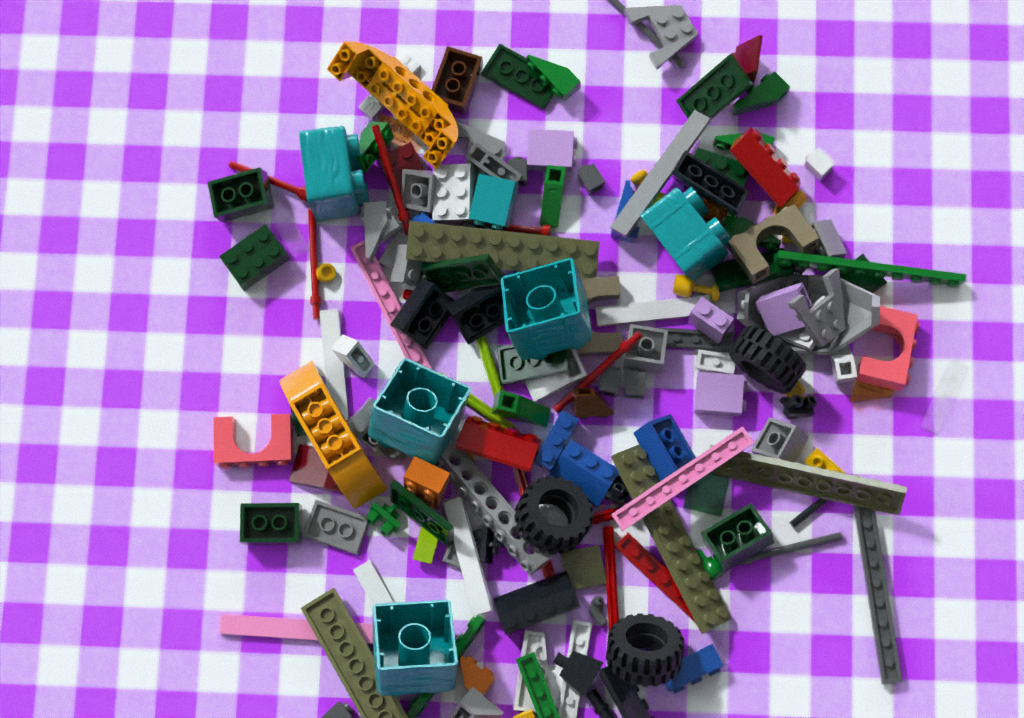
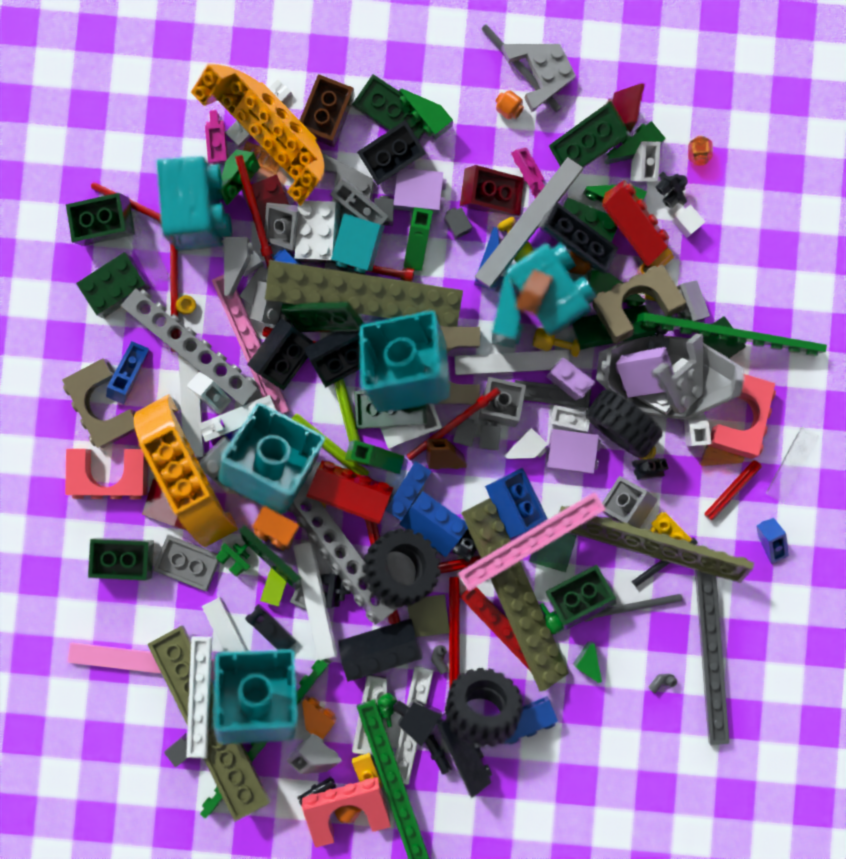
camera: 10 degrees left, 10 degrees up
none -> dark tan arch [62,358,136,448]
none -> blue slope [106,341,149,404]
none -> light grey brick [121,288,258,406]
none -> white tile [187,636,213,758]
none -> white hinge [198,395,277,442]
none -> dark pink hinge [205,110,228,165]
none -> black plate [245,604,297,650]
none -> black slope [357,120,426,185]
none -> green piece [377,693,398,727]
none -> dark red slope [460,165,524,216]
none -> teal slope [491,274,523,348]
none -> orange head [495,90,524,120]
none -> white slope [504,428,548,459]
none -> dark pink hinge [511,147,545,198]
none -> dark orange slope [515,270,553,315]
none -> green slope [573,641,602,683]
none -> white slope [630,142,661,182]
none -> dark grey arm [648,673,677,694]
none -> black hips [655,172,688,208]
none -> clear orange head [688,136,713,166]
none -> red axle [704,460,762,521]
none -> blue slope [756,517,789,564]

